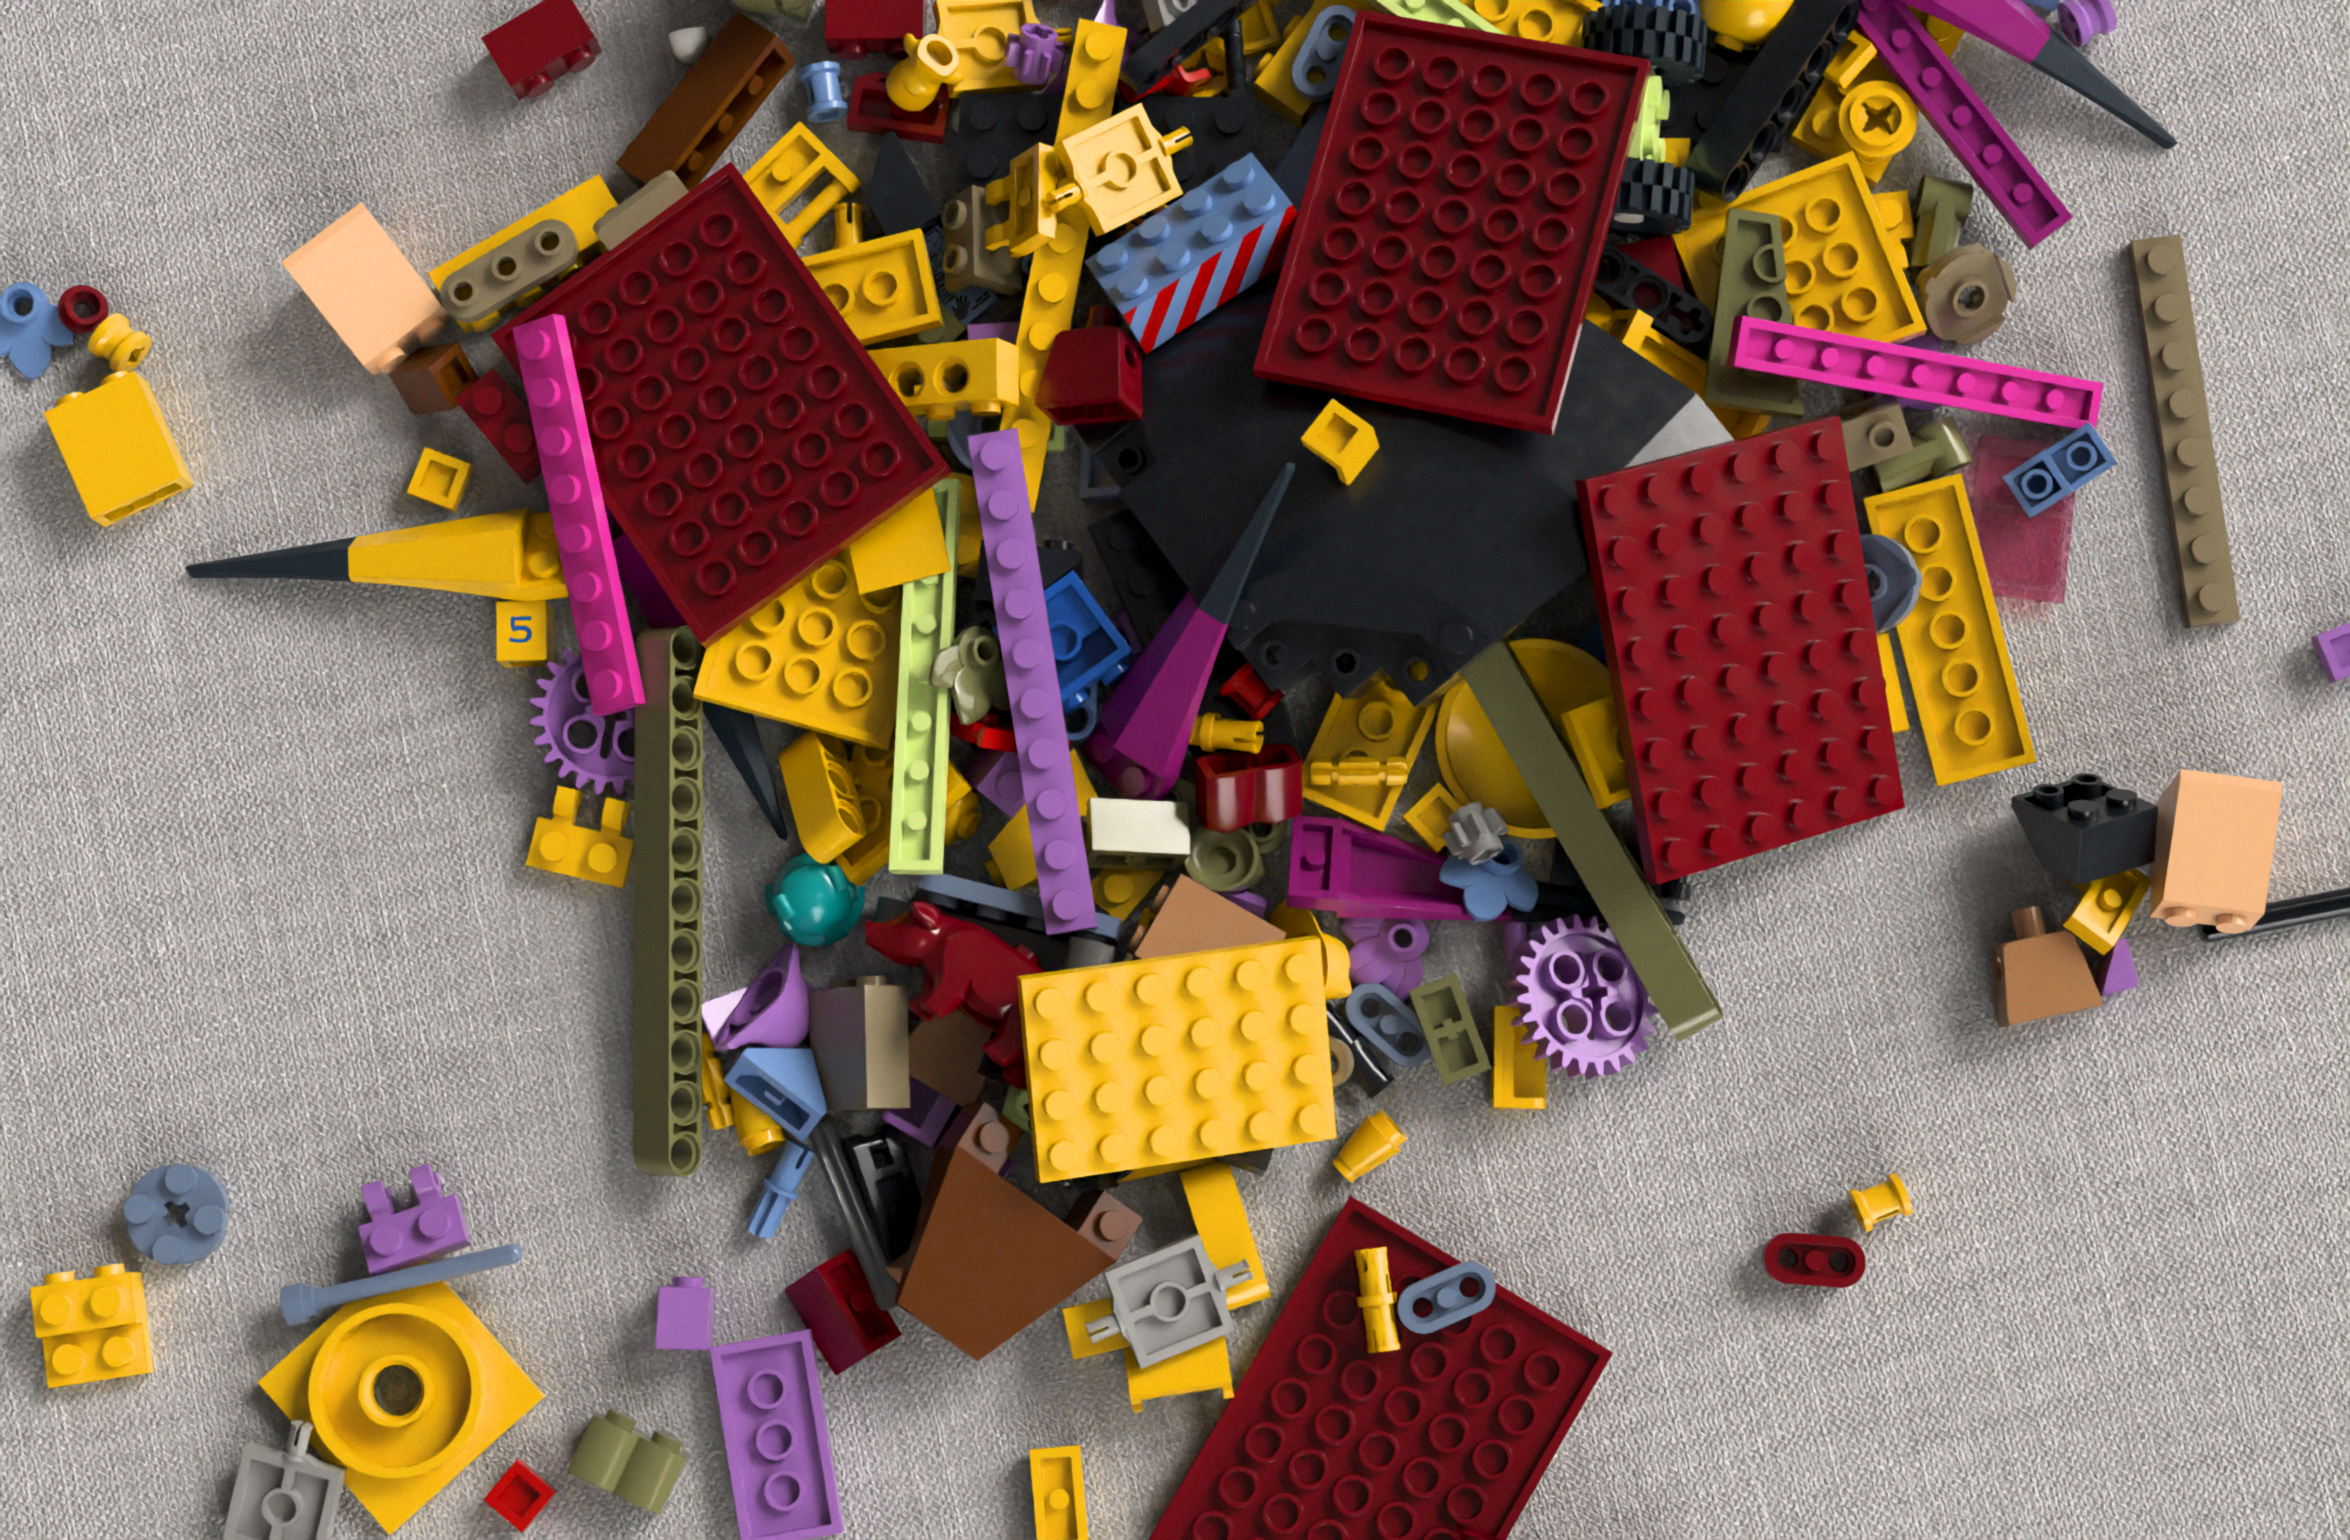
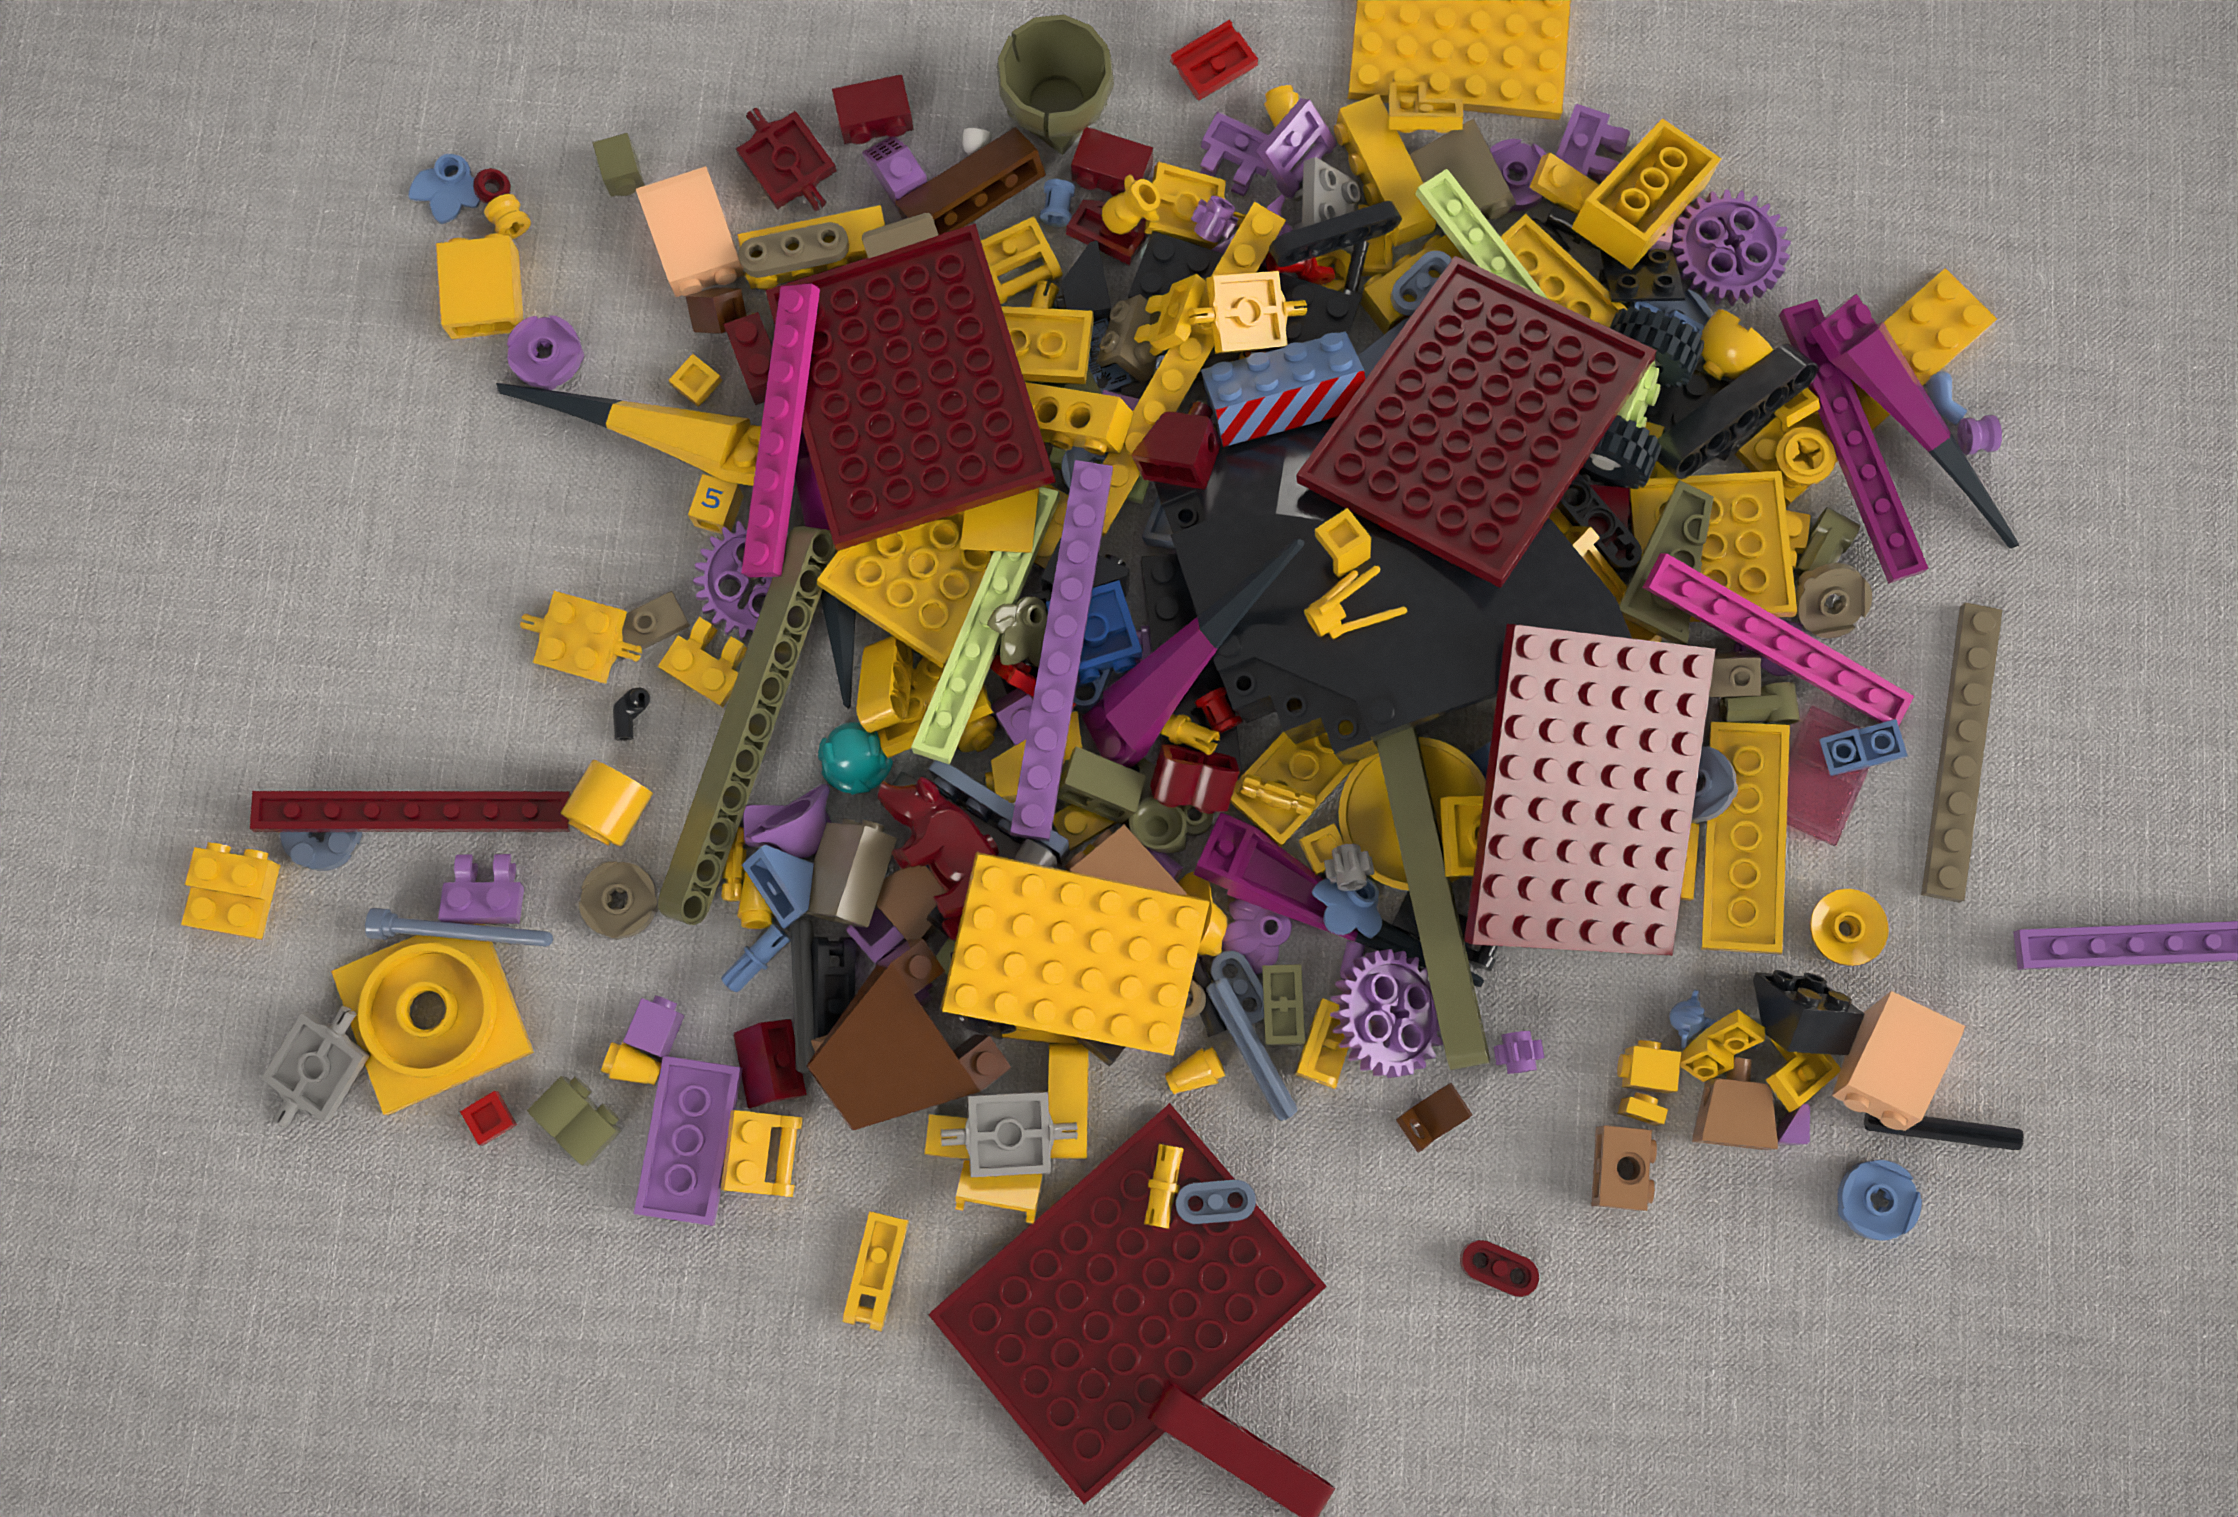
camera: 15 degrees right, 5 degrees down
yellow bush [1847,1172,1913,1233] -> none
none -> dark red plate [250,791,571,832]
none -> medium lavender plate [507,315,584,390]
none -> yellow plate [520,591,642,684]
none -> yellow piece [561,759,653,847]
none -> dark tan plate [579,861,659,940]
none -> olive brick [592,133,645,197]
none -> yellow cone [601,1042,662,1086]
none -> black arm [613,687,650,741]
none -> dark tan plate [621,591,690,660]
none -> yellow plate [720,1110,803,1197]
none -> dark red plate [736,108,837,211]
none -> medium lavender slope [862,136,927,212]
none -> sand blue axle [1206,978,1297,1121]
none -> yellow plant [1304,566,1407,640]
none -> reddish brown bracket [1396,1083,1473,1153]
none -> medium lavender gear [1494,1031,1545,1074]
none -> medium nougat brick [1591,1125,1657,1211]
none -> yellow brick [1617,1040,1681,1094]
none -> yellow plate [1617,1092,1668,1126]
none -> medium blue piece [1669,989,1757,1049]
none -> yellow slope [1680,1009,1765,1082]
none -> yellow dish [1810,889,1889,966]
none -> medium blue plate [1837,1160,1922,1241]

